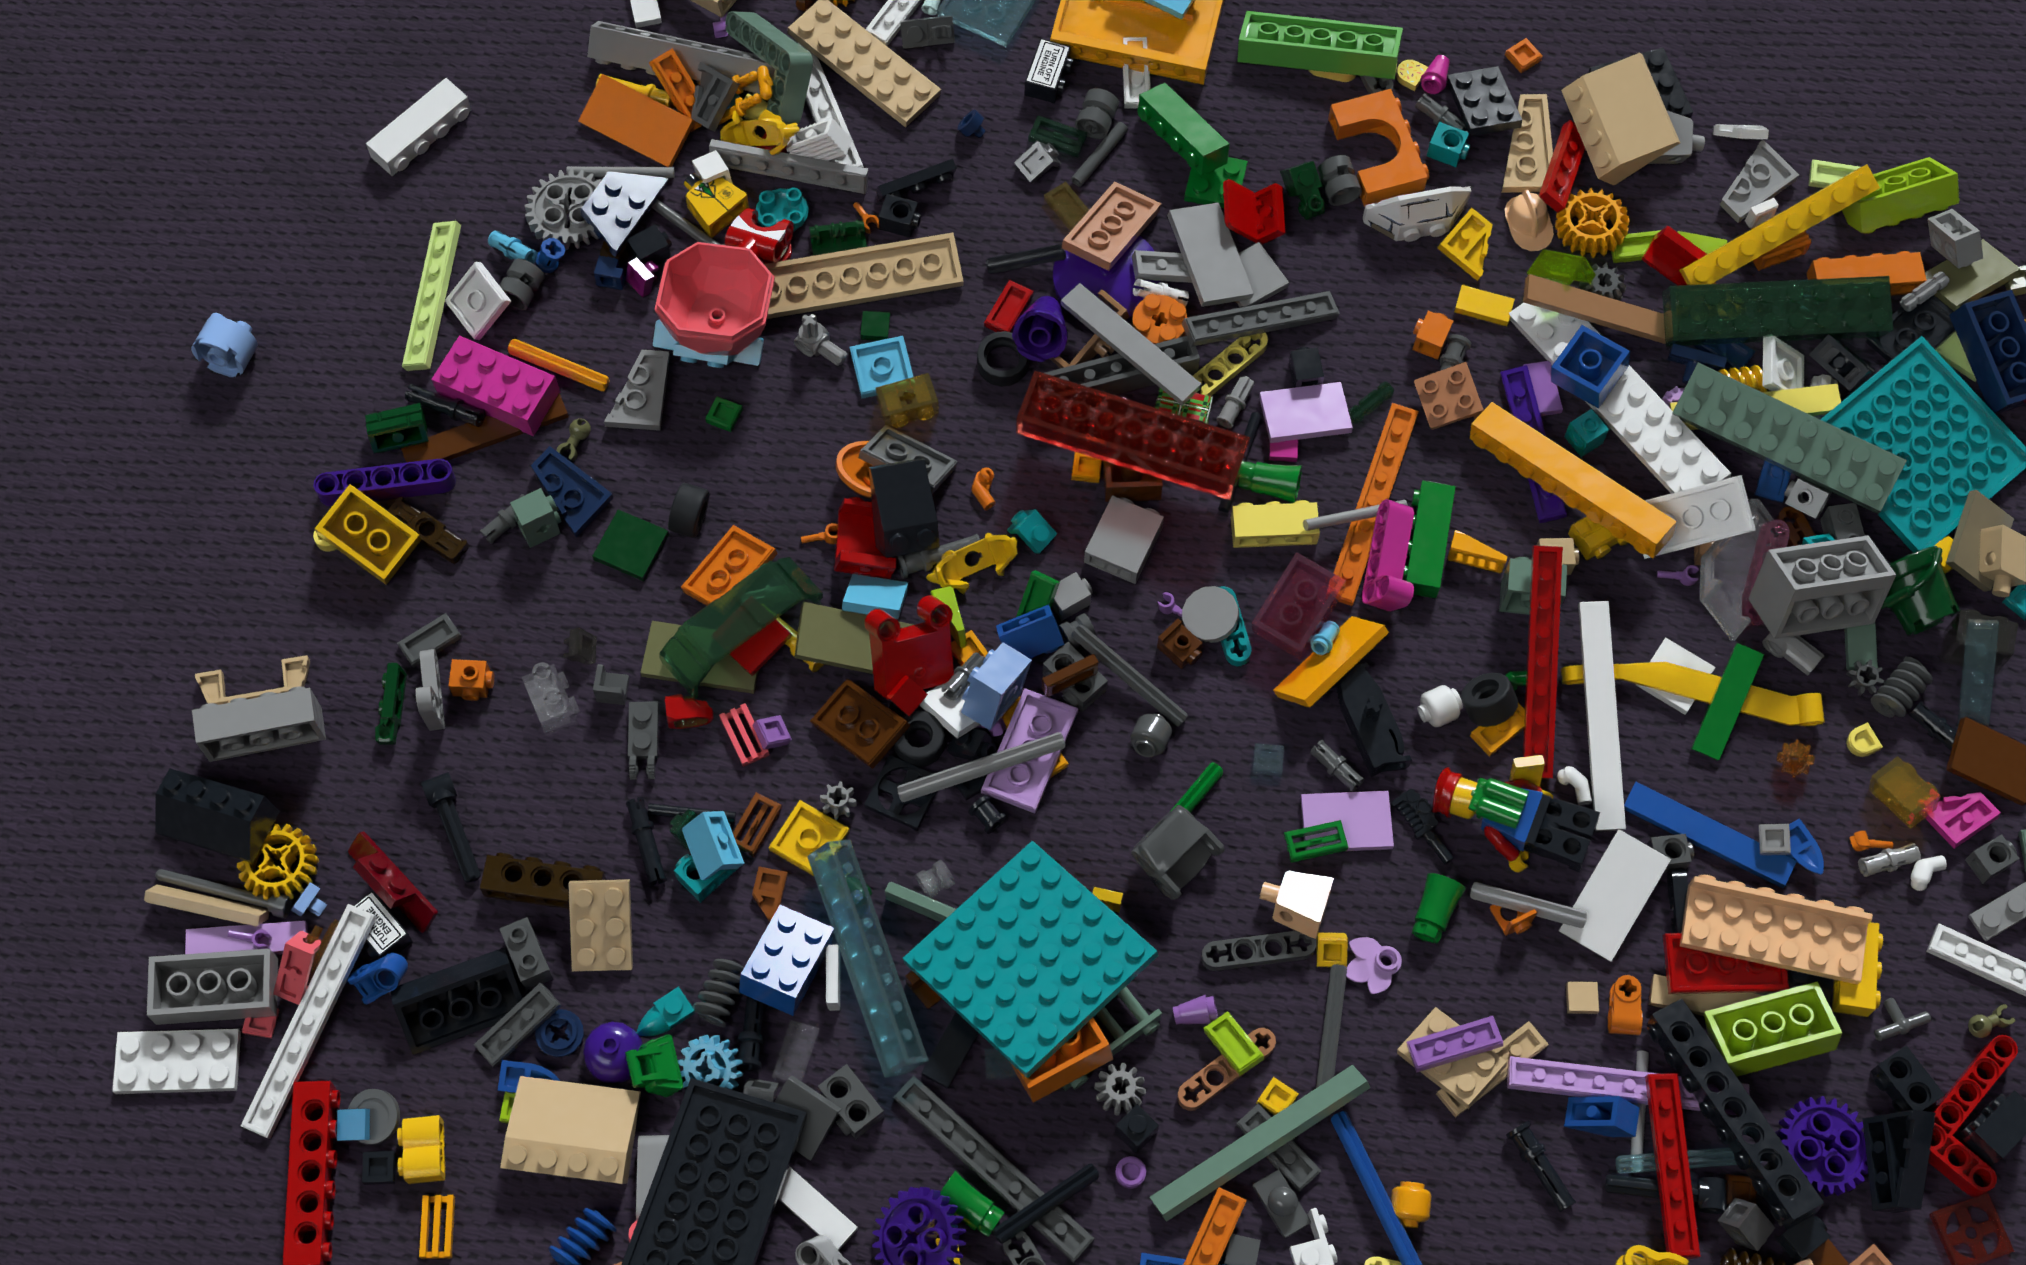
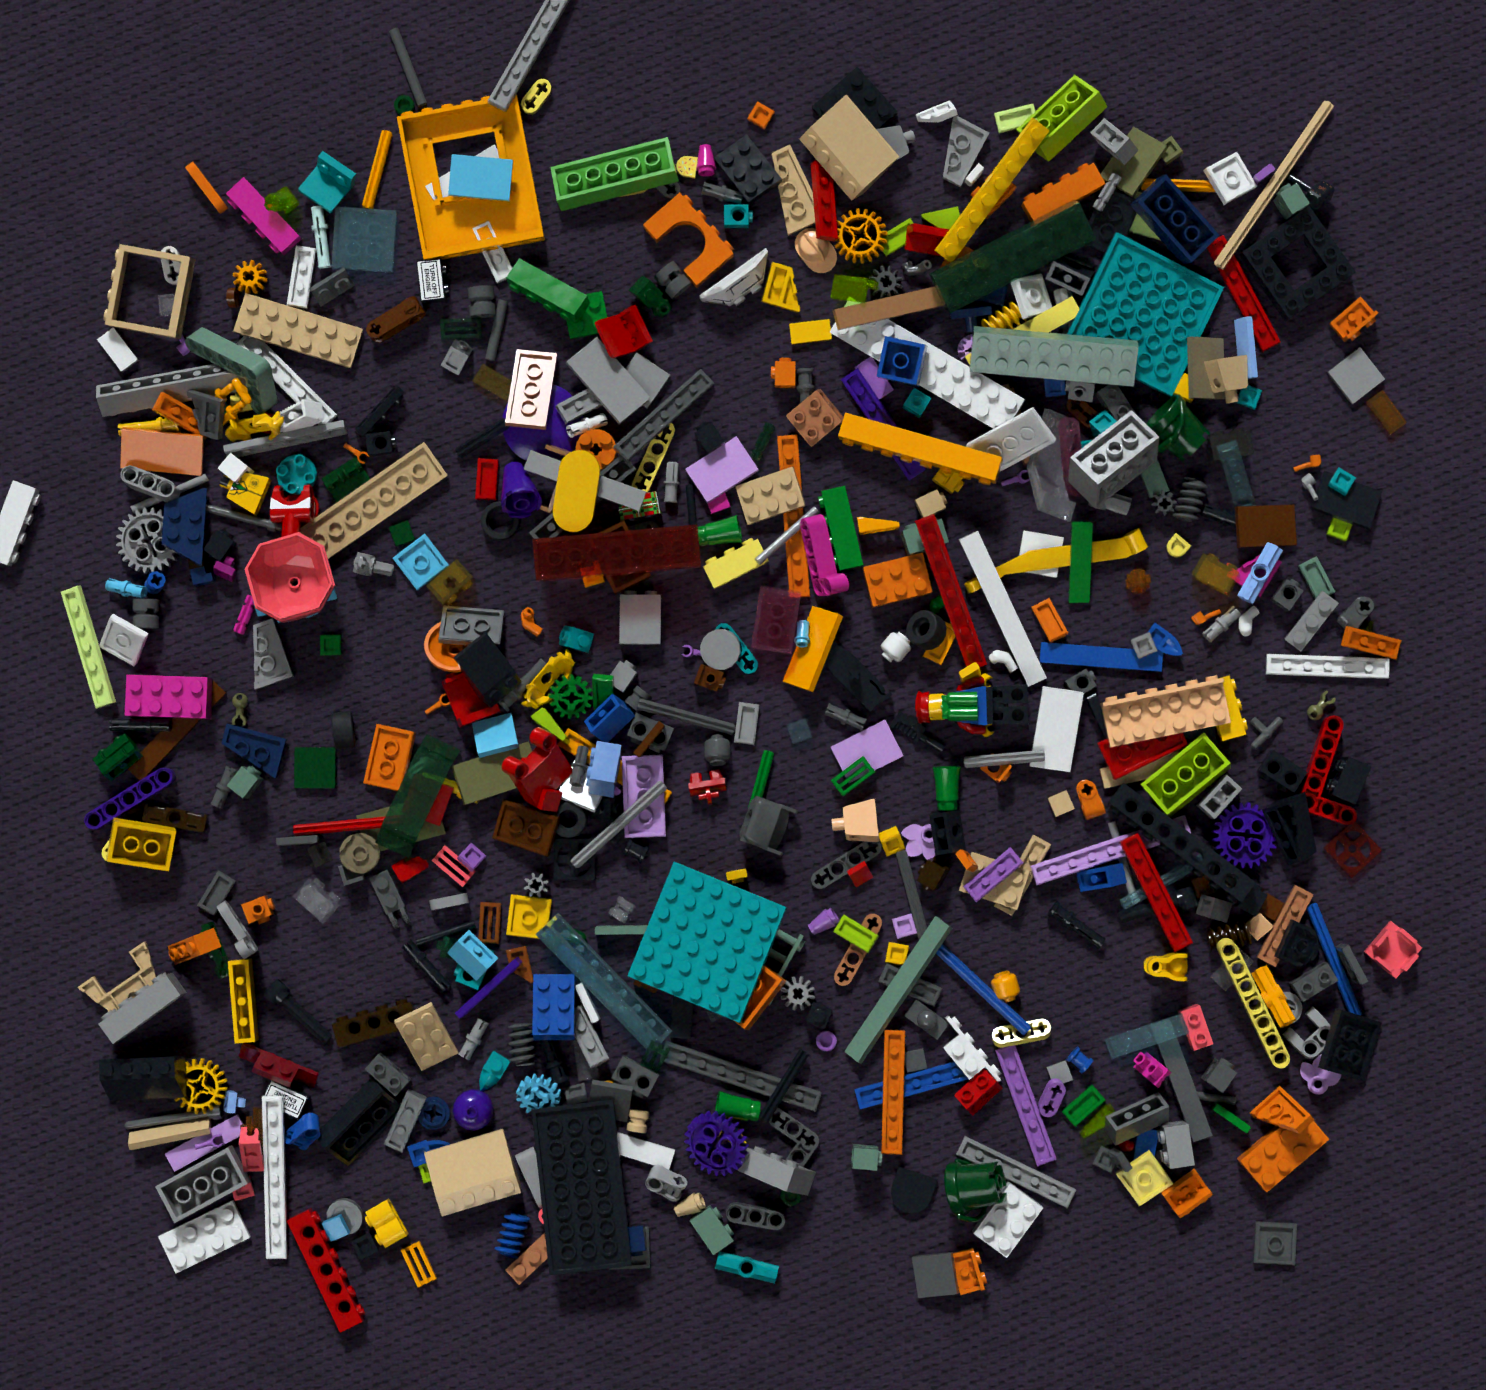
camera: 25 degrees left, 20 degrees up
light orange axle [507,339,609,391] -> none
green piece [625,1034,683,1097] -> none
dark blue tile [957,110,985,138] -> none
none -> light grey beam [120,465,180,502]
none -> orange slope [167,928,221,965]
none -> yellow brick [228,958,259,1044]
none -> dark pink axle [233,595,254,634]
none -> dark grey tile [276,835,320,846]
none -> red axle [293,814,413,836]
none -> dark tan tile [340,833,381,874]
none -> reddish brown piece [366,296,426,343]
none -> light grey beam [429,893,469,910]
none -> dark purple tile [455,957,522,1019]
none -> light grey pin [458,1018,489,1060]
none -> green gear [548,674,593,719]
none -> yellow tile [553,450,601,532]
none -> light grey tile [575,1005,610,1069]
none -> tan wheel [626,1109,649,1133]
none -> clear green tile [639,1040,670,1073]
none -> red hips [688,769,726,805]
none -> light grey tile [734,702,759,745]
none -> tan plate [735,467,806,525]
none -> red tile [847,861,873,887]
none -> orange brick [862,552,933,608]
none -> lavender tile [892,914,917,939]
none -> flat silver arm [902,260,932,275]
none -> dark brown brick [917,857,951,891]
none -> black brick [929,810,966,855]
none -> orange tile [955,849,978,872]
none -> orange tile [1031,598,1068,643]
none -> light grey brick [1196,775,1242,819]
none -> light blue piece [1237,542,1283,604]

